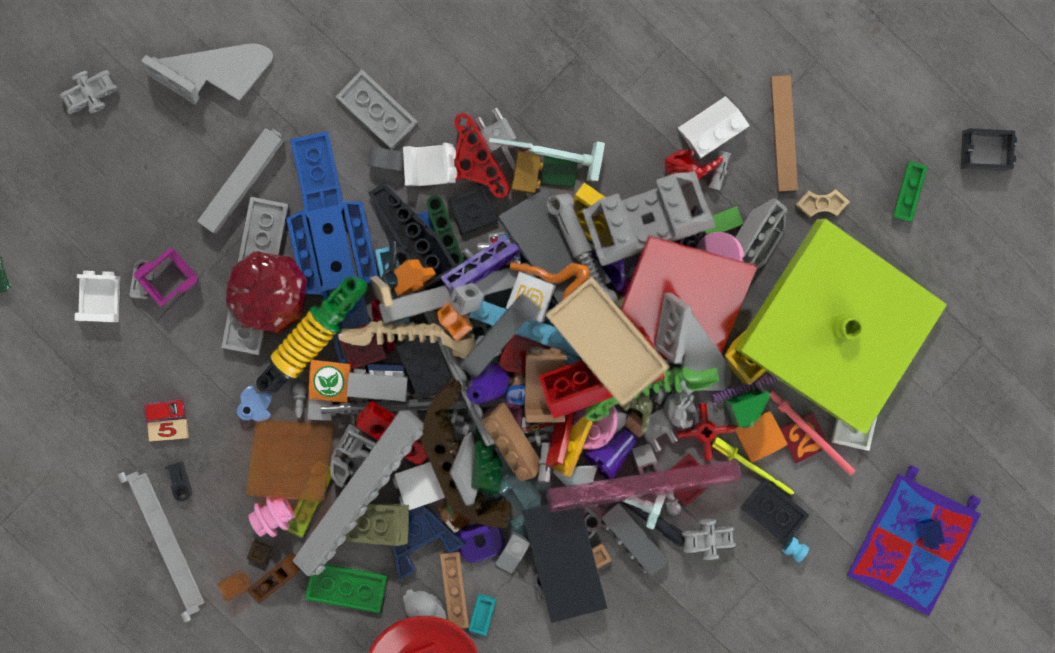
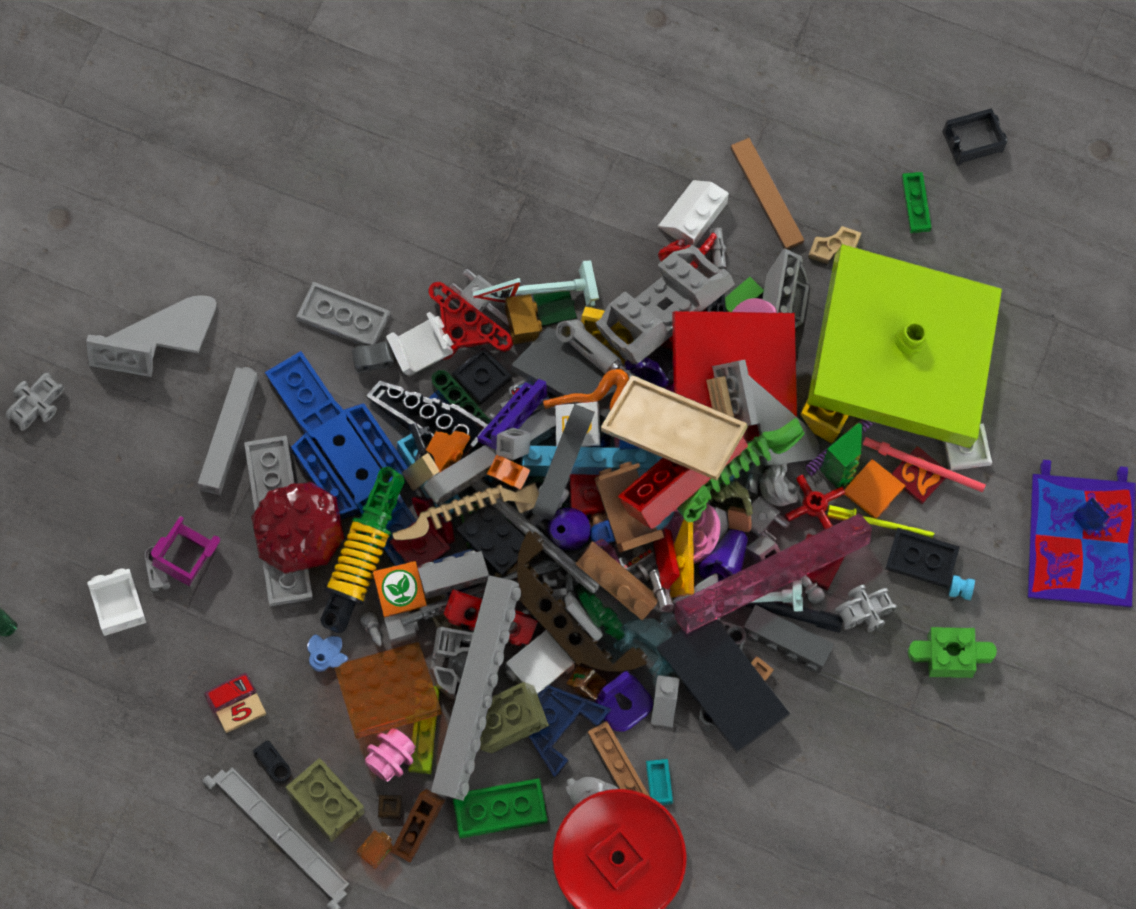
camera: 25 degrees left, 20 degrees down
none -> olive piece [286,758,365,842]
none -> tan tile [706,376,734,418]
none -> bright green brick [908,627,997,678]

